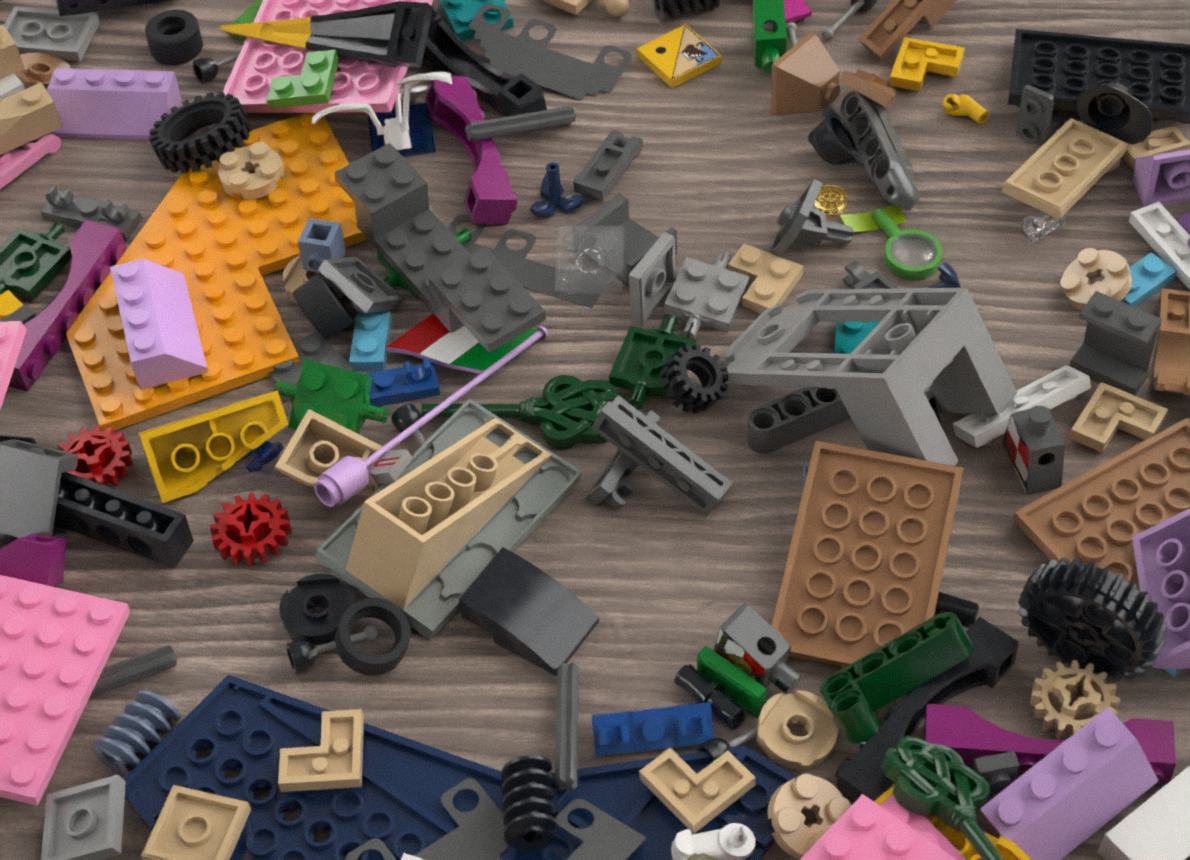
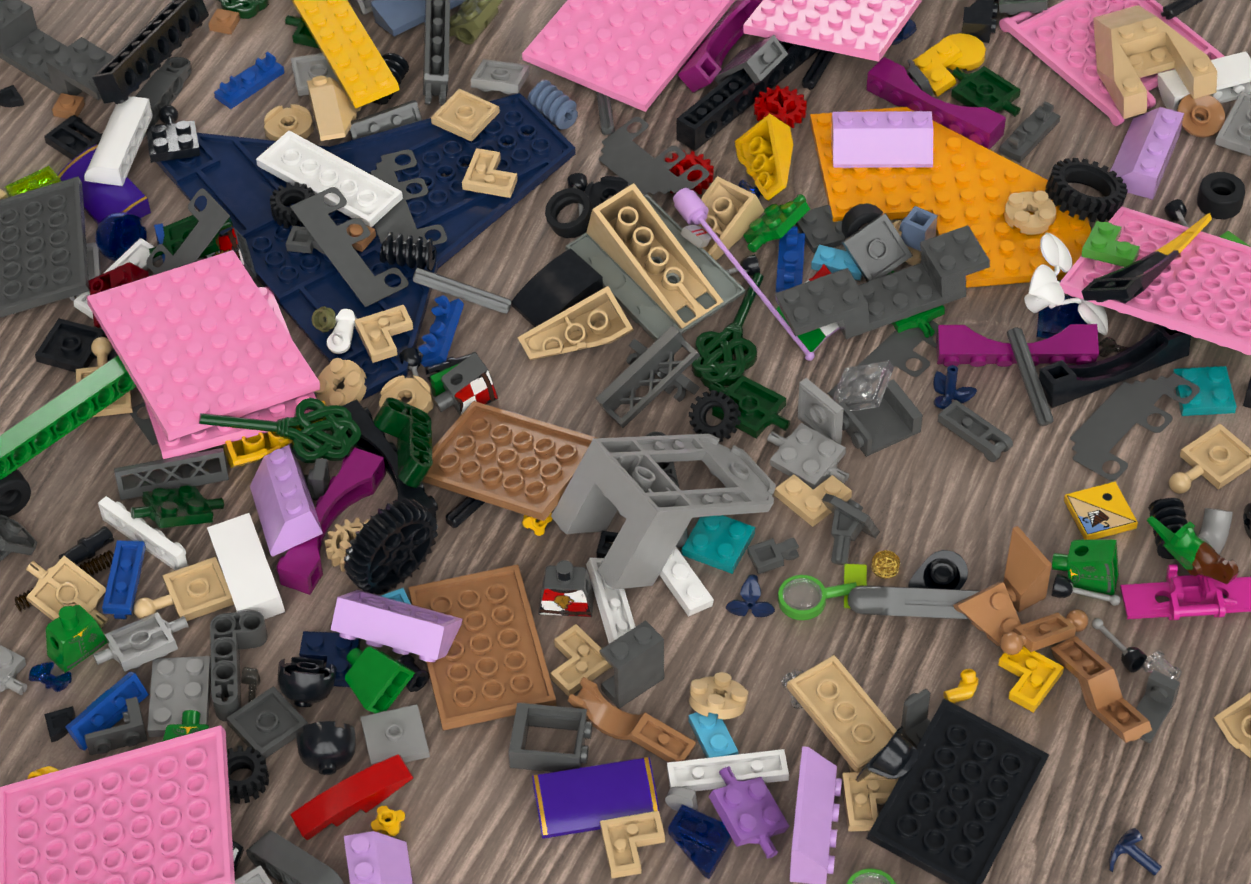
camera: 105 degrees right, 0 degrees up
none -> tan wedge [517,286,634,360]
none -> dark grey piece [598,117,709,196]
none -> medium nougat plate [1000,609,1088,655]

